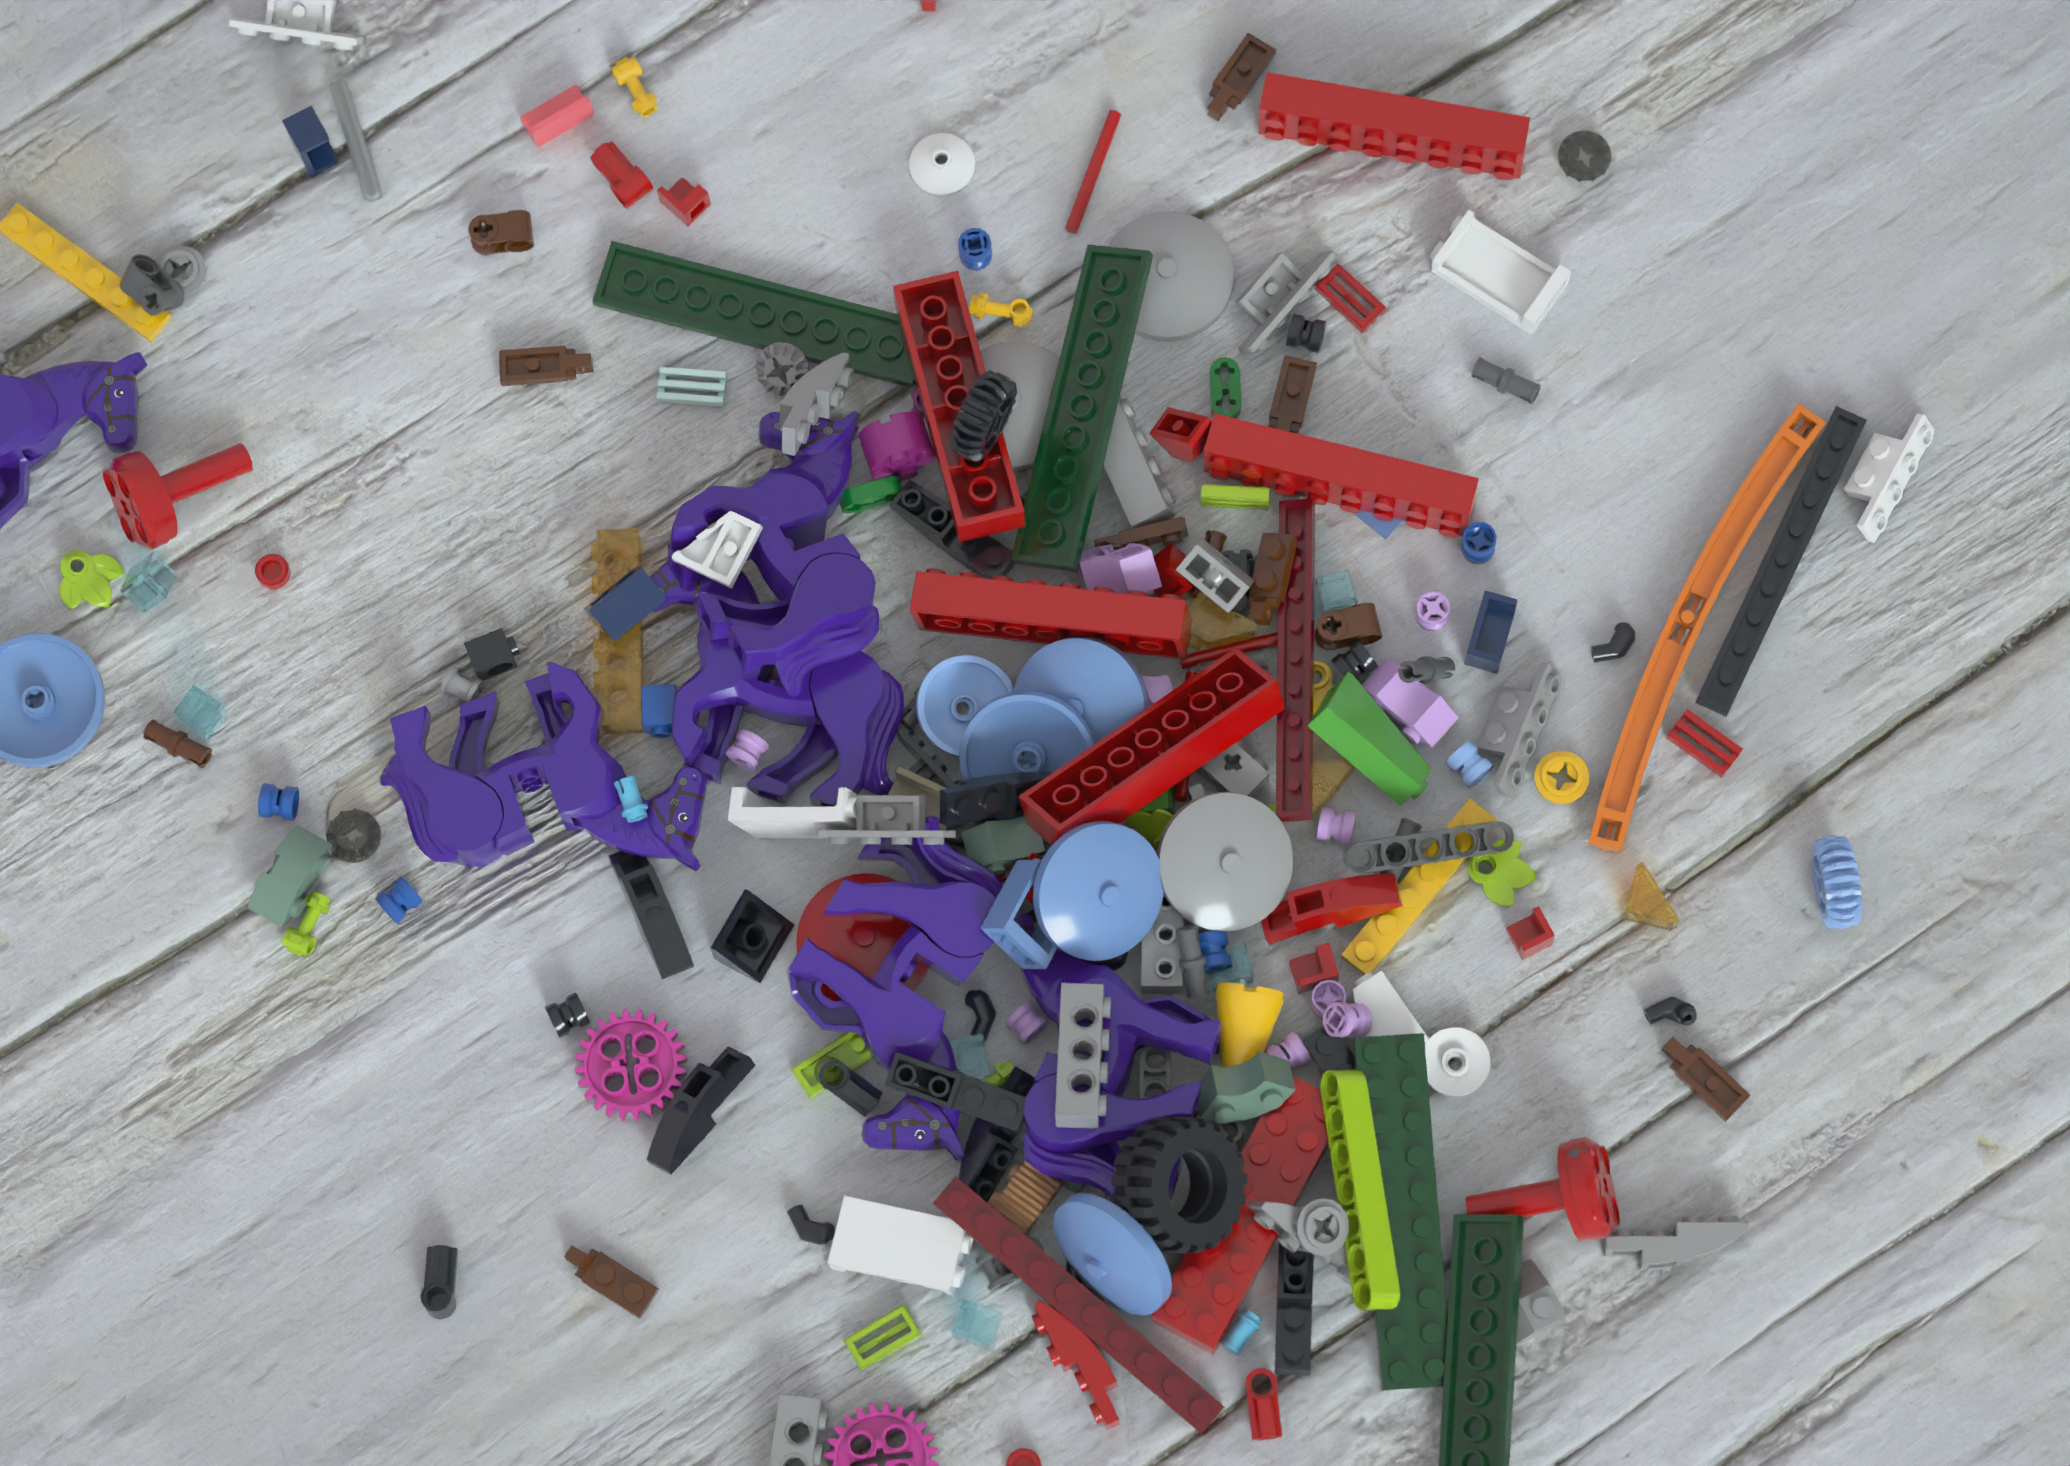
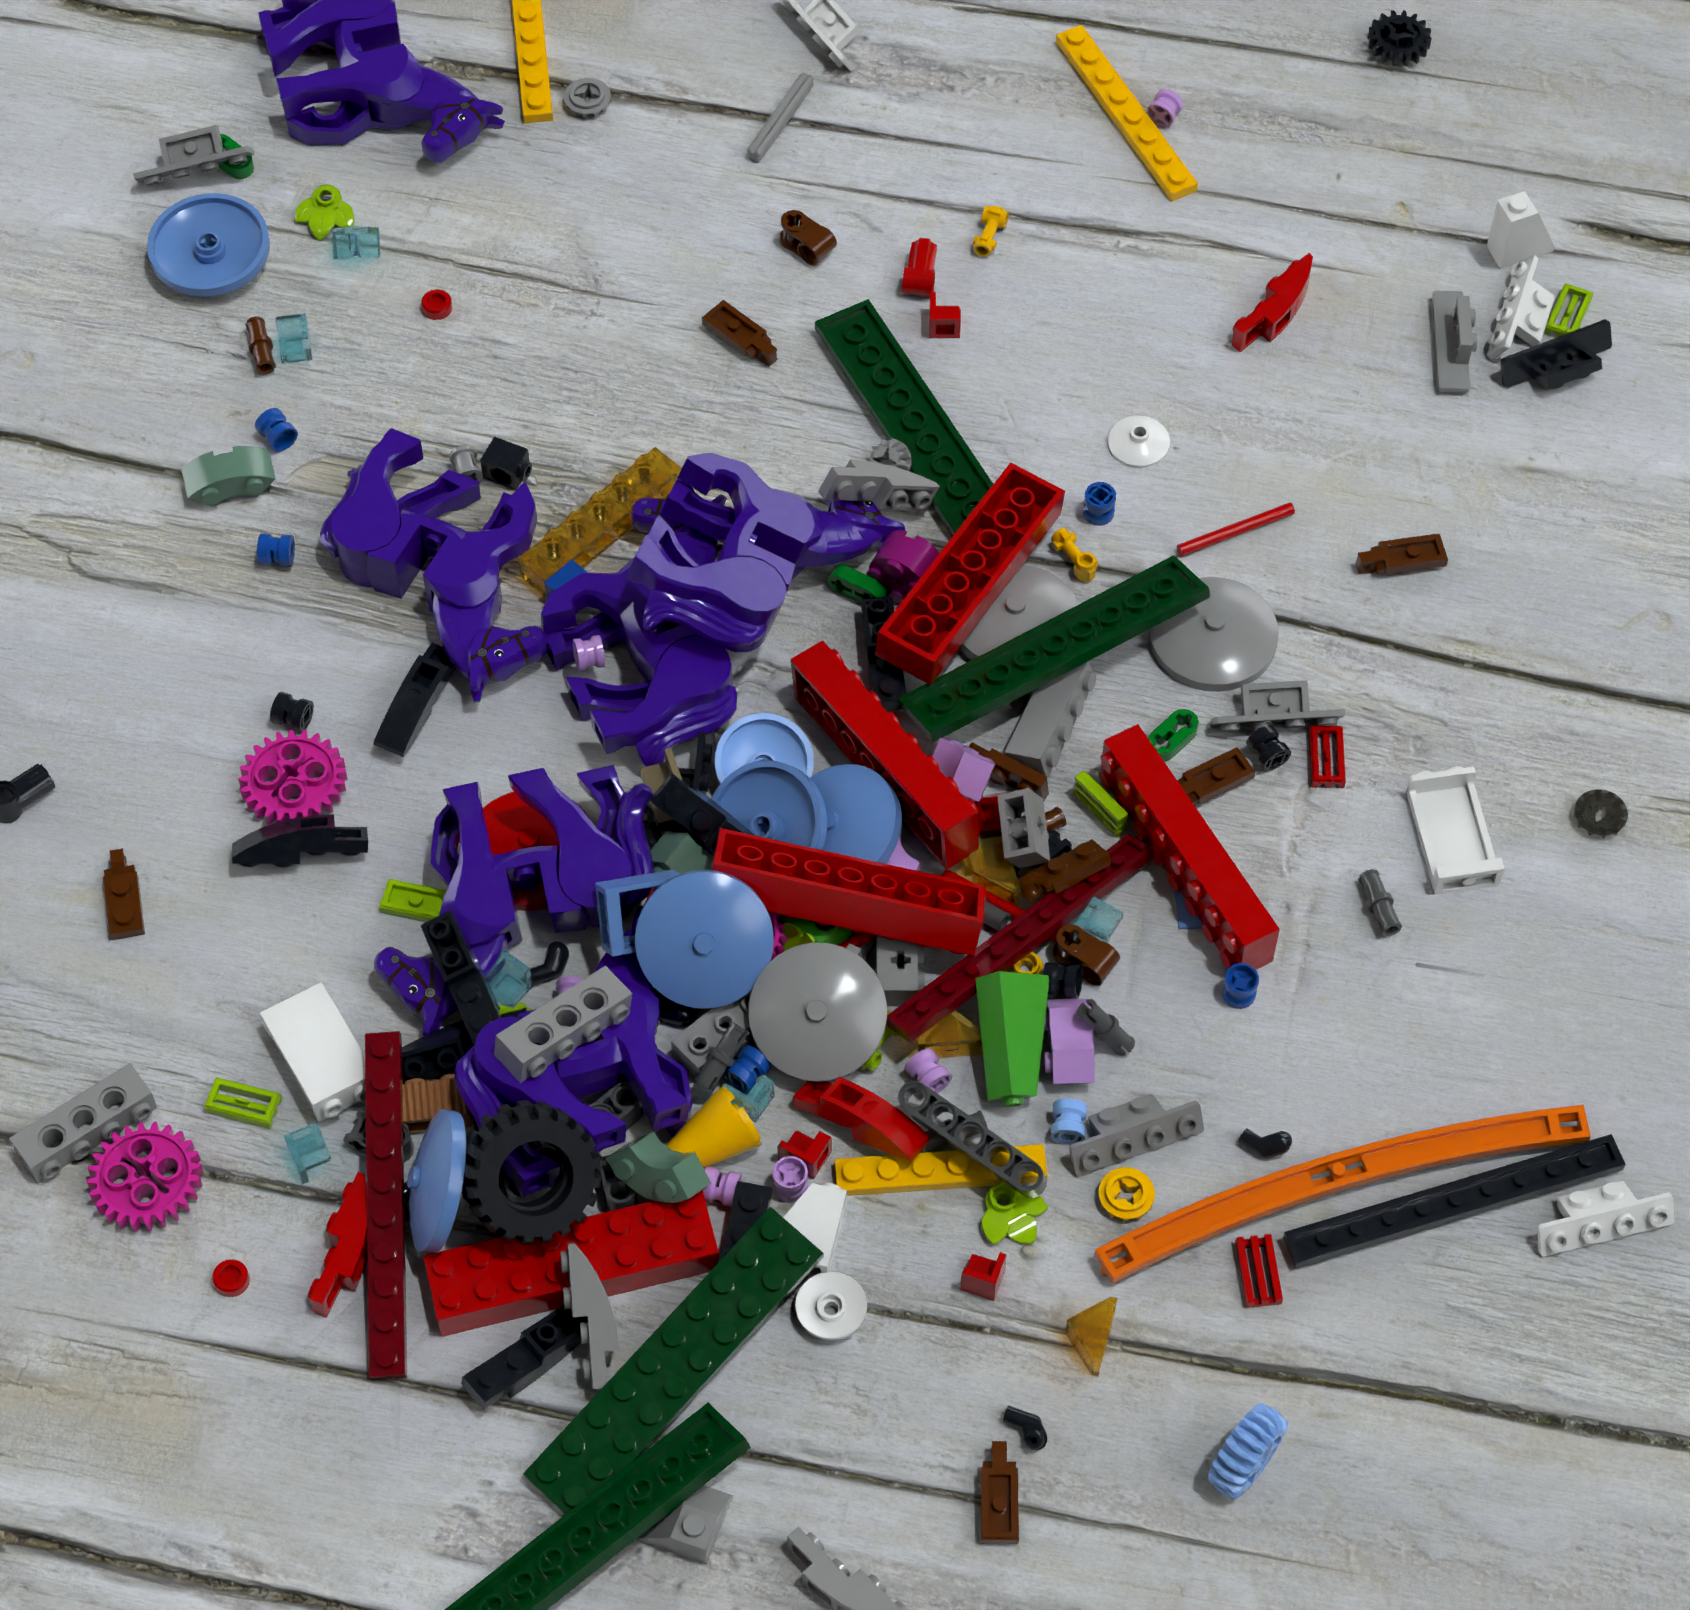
camera: 40 degrees right, 15 degrees down
red piece [102,443,253,549] -> none
dark grey piece [119,254,185,315] -> none
dark blue panel [282,105,339,177] -> none
lime bar [282,891,331,957] -> none
clear smoke gear [326,808,381,863] -> none
coral panel [520,85,594,148] -> none
dark blue panel [584,566,666,641] -> none
medium azure pin [614,776,648,823] -> none
light aqua tile [656,367,727,407] -> none
white wing [671,511,763,589] -> none
black slope [710,889,795,983] -> none
white panel [728,787,860,838] -> none
black arm [787,1204,836,1245] -> none
black piece [814,1056,883,1117] -> none
light grey bracket [817,795,956,845] -> none
black gear [949,370,1017,462] -> none
red slope [1149,407,1211,463] -> none
medium azure pin [1220,1308,1262,1356] -> none
red piece [1245,1368,1283,1441] -> none
red brick [1259,72,1530,180] -> none
light grey gear [1294,1199,1349,1256] -> none
lime beam [1320,1070,1400,1310] -> none
lavender wheel [1323,1002,1372,1038] -> none
lavender wheel [1415,591,1450,631] -> none
dark blue panel [1465,591,1518,674] -> none
red piece [1465,1136,1620,1241] -> none

